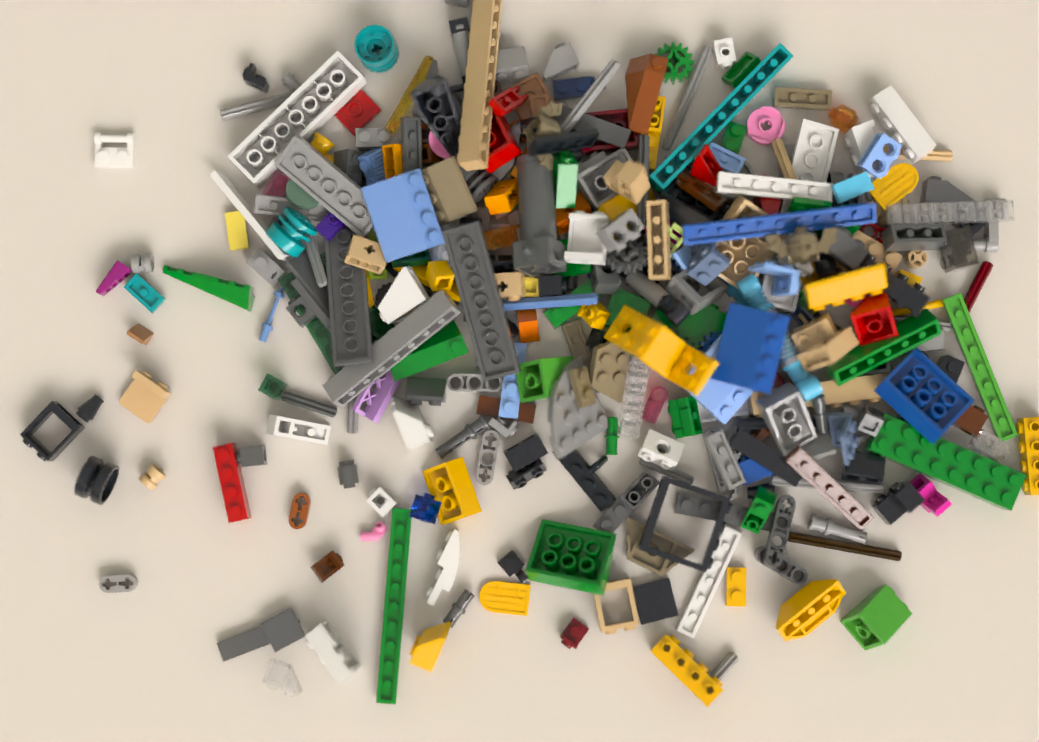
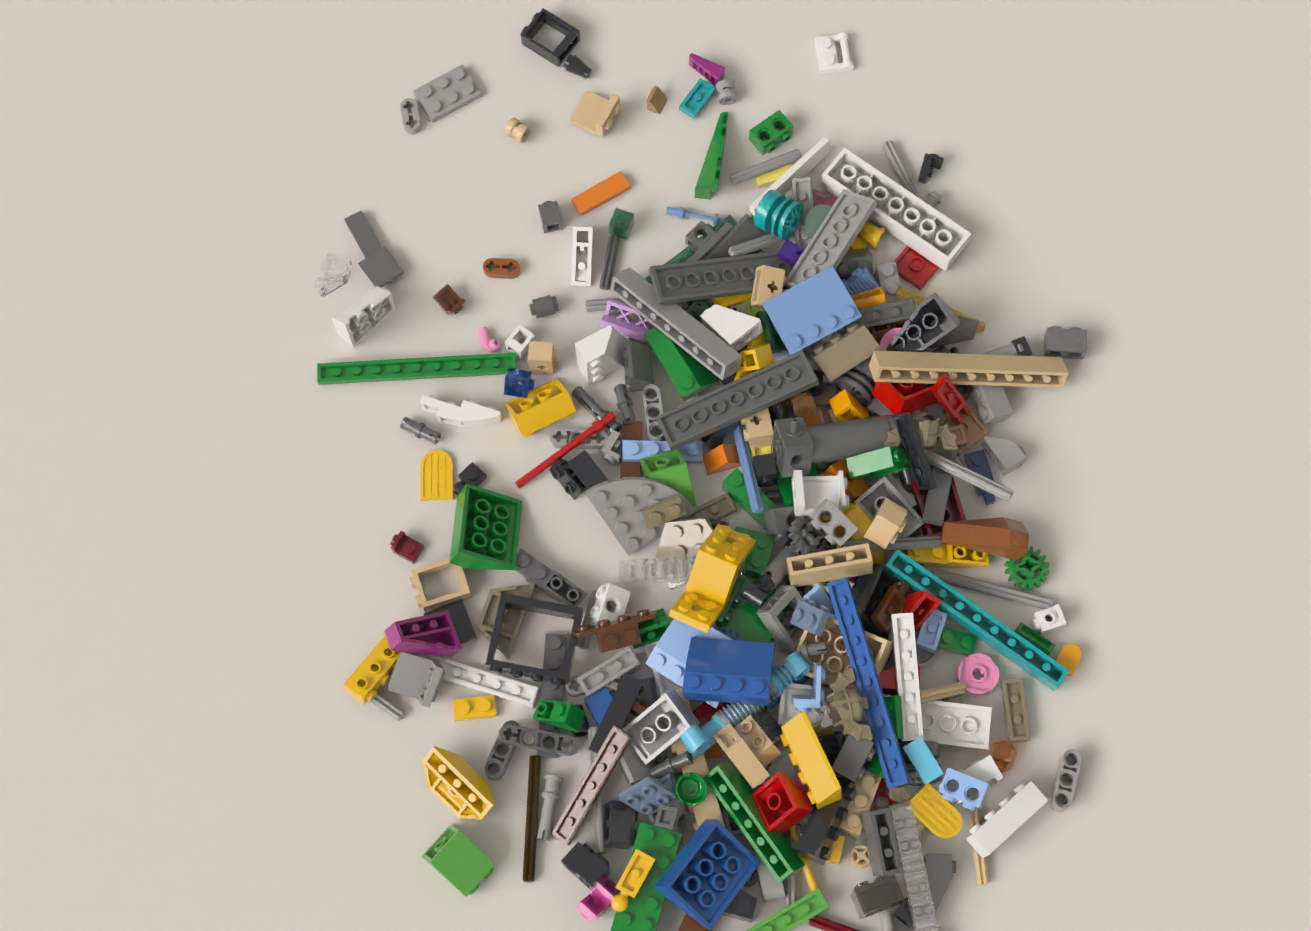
camera: 85 degrees right, 15 degrees down
black wheel [74,456,119,505] -> none
red brick [213,443,252,523] -> none
light grey torso [246,248,287,287] -> none
teal wheel [354,25,399,73] -> none
yellow slope [409,621,452,672] -> none
black plate [552,449,616,511] -> none
yellow brick [577,302,611,330] -> none
green axle [604,417,620,455] -> none
clear pink piece [640,386,668,424] -> none
none -> magenta wedge [384,610,462,657]
none -> light grey bracket [388,652,445,708]
none -> light grey plate [413,64,482,123]
none -> red bar [515,411,617,489]
none -> tan brick [528,341,558,375]
none -> orange tile [571,171,631,216]
none -> reddish brown bracket [572,609,656,653]
none -> yellow plate [611,849,655,912]
none -> dark grey pin [614,384,636,424]
none -> green hair [675,772,708,806]
none -> light grey axle [730,149,802,185]
none -> green brick [749,110,793,155]
none -> dark grey pin [801,640,829,659]
none -> light grey beam [1050,749,1082,812]
none -> light orange piece [1055,644,1082,677]

